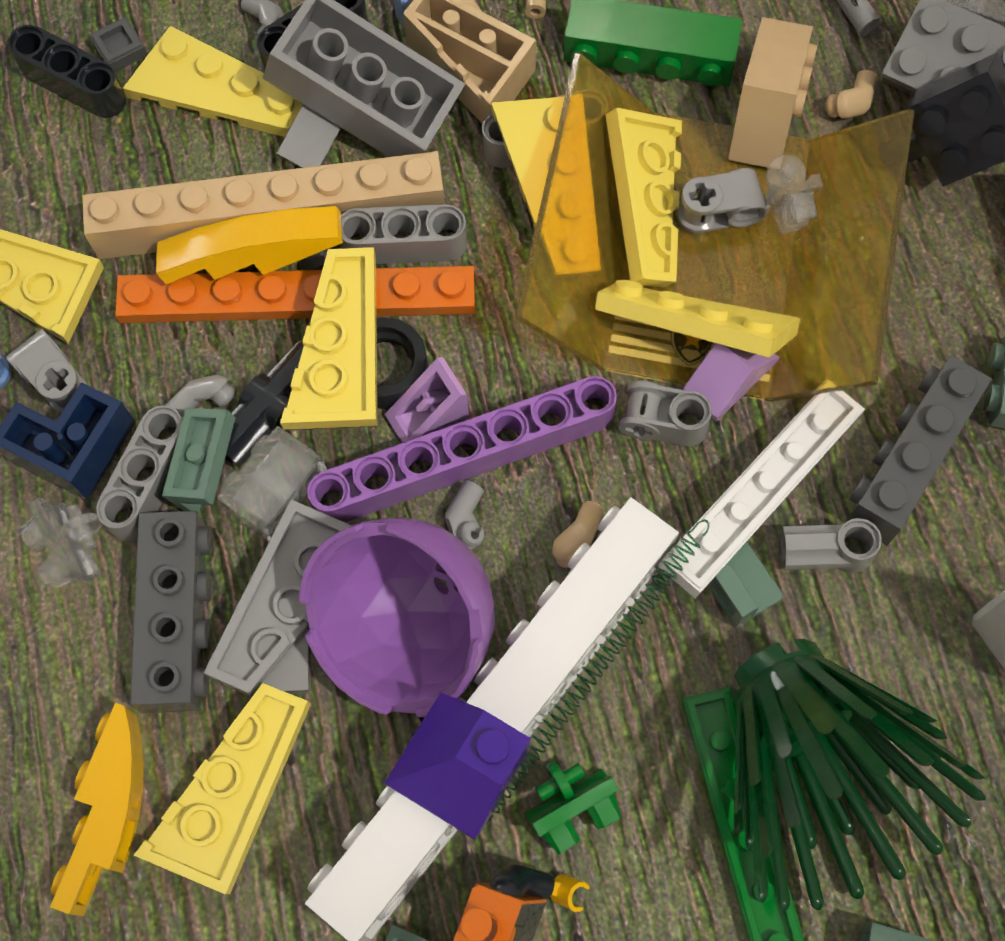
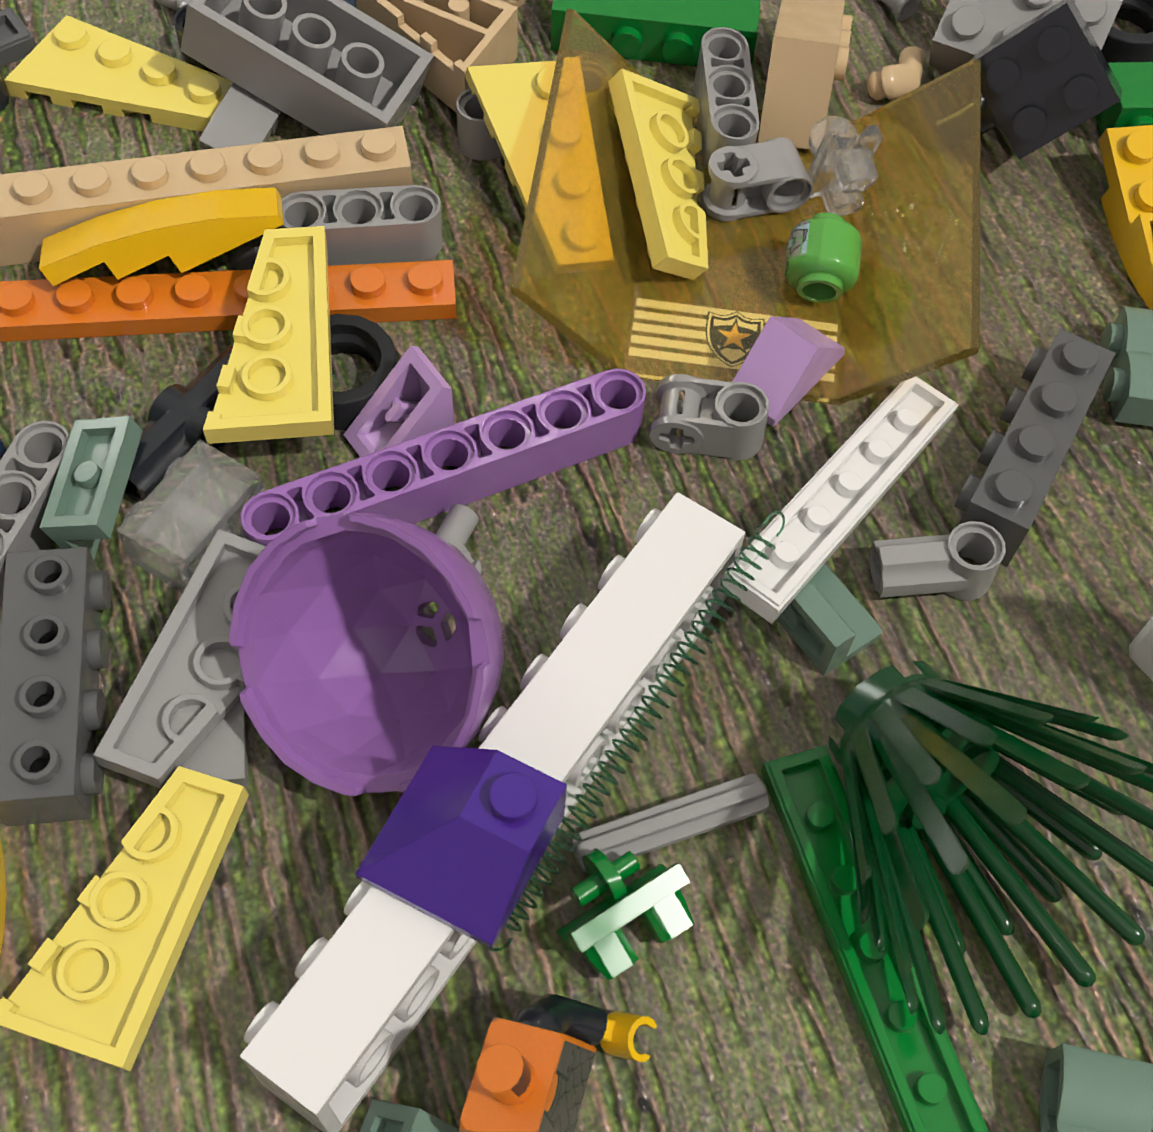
camera: 10 degrees left, 10 degrees down
light grey arm [165,374,235,419] -> none
tan arm [552,501,603,568] -> none
light yellow wing [595,280,801,358] -> none
none -> light grey axle [572,773,769,873]
none -> light grey beam [694,27,760,170]
none -> bright green head [784,213,863,303]

